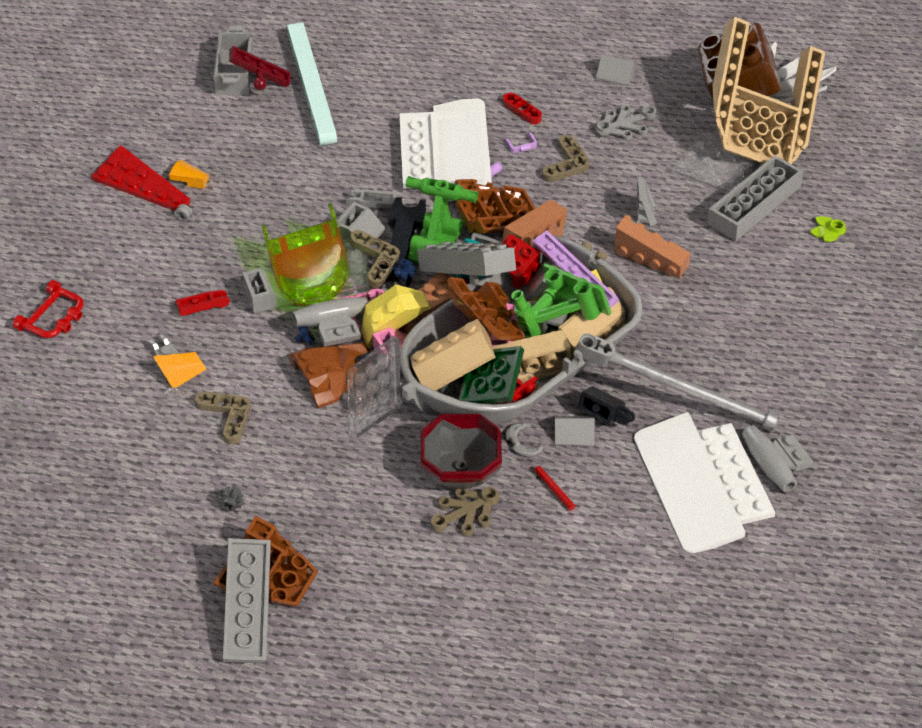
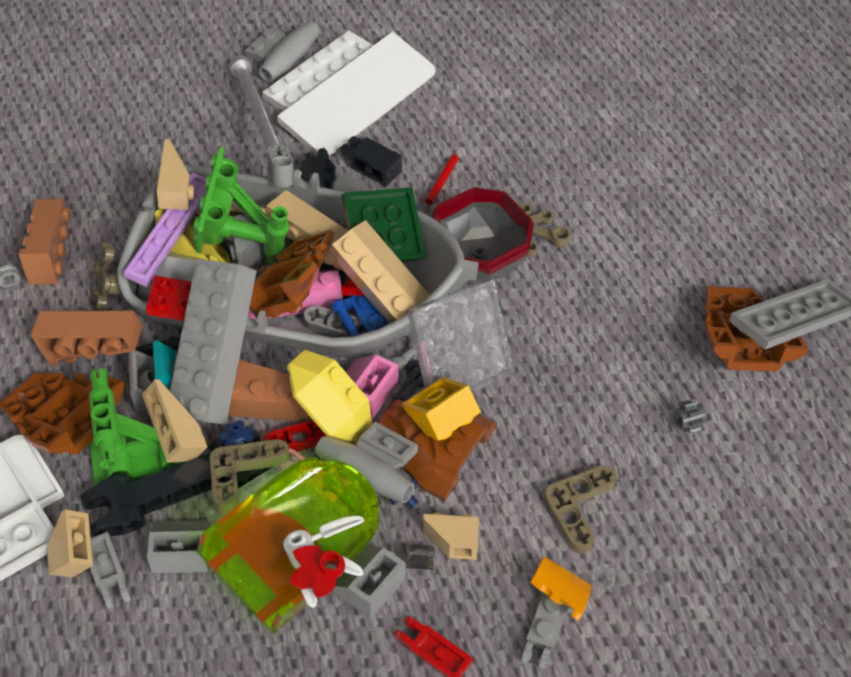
camera: 125 degrees left, 5 degrees up
none -> tan slope [47,509,93,577]
none -> tan slope [142,379,207,462]
none -> tan slope [157,139,195,210]
none -> white plant [283,516,364,608]
none -> red plate [289,545,345,598]
none -> black hinge [340,136,402,187]
none -> yellow slope [402,377,481,441]
none -> clear smoke slope [406,544,435,570]
none -> tan slope [423,513,479,560]

